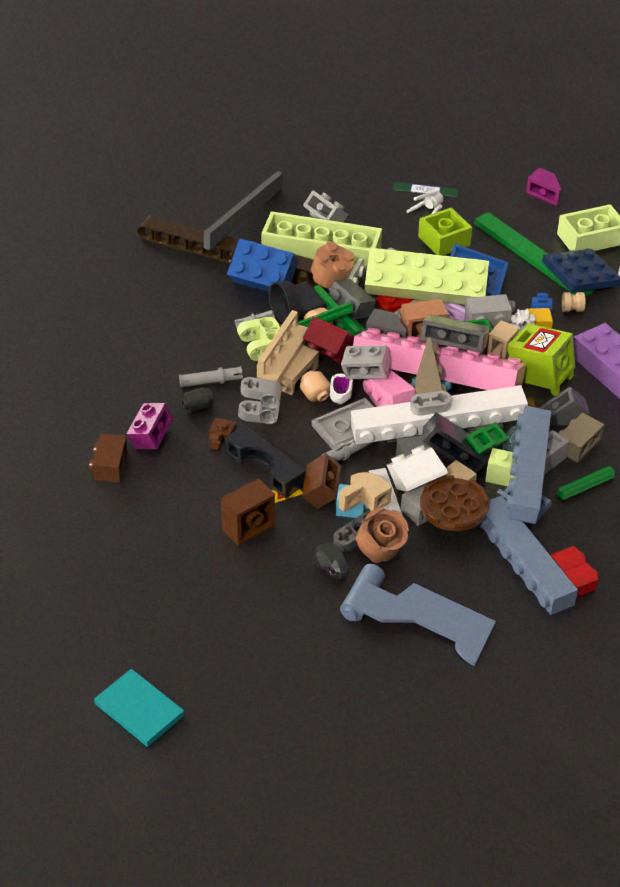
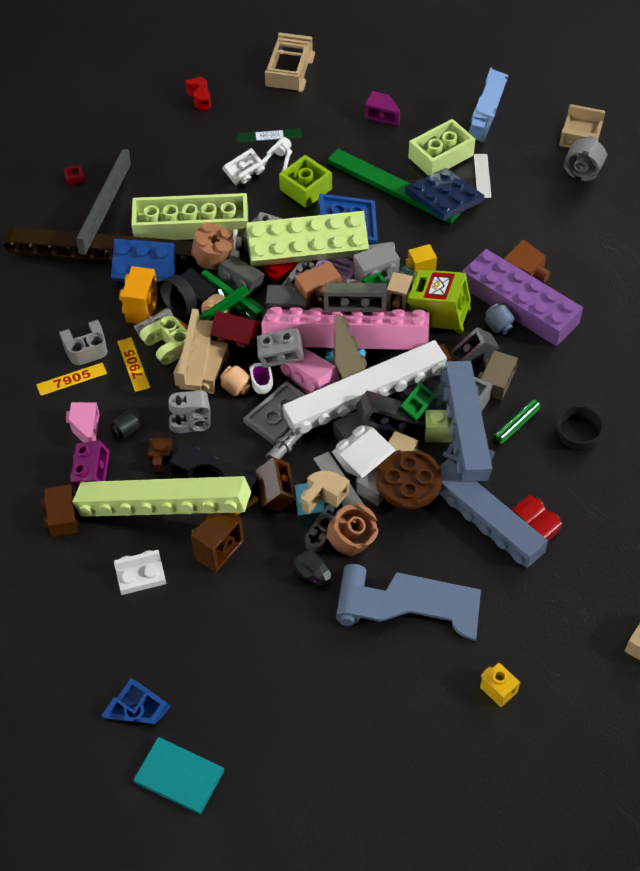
camera: 15 degrees left, 10 degrees up
light grey pin [179,366,243,388] -> none
light grey brick [303,190,349,222] -> none
light grey beam [410,391,451,416] -> none
white gear [511,309,536,332] -> none
blue gear [531,293,553,312] -> none
tan wheel [562,292,585,312] -> none
none -> yellow sticker [37,363,107,396]
none -> light grey piece [59,319,108,365]
none -> dark red tile [63,165,85,186]
none -> bright pink slope [66,402,100,443]
none -> yellowish green brick [73,476,251,517]
none -> blue slope [102,678,171,724]
none -> white bracket [114,550,166,595]
none -> yellow sticker [117,337,150,392]
none -> light orange brick [119,266,159,324]
none -> red leg [185,76,211,111]
none -> white bracket [222,148,267,186]
none -> tan piece [265,33,315,92]
none -> yellow brick [480,663,520,707]
none -> sand blue head [485,303,515,334]

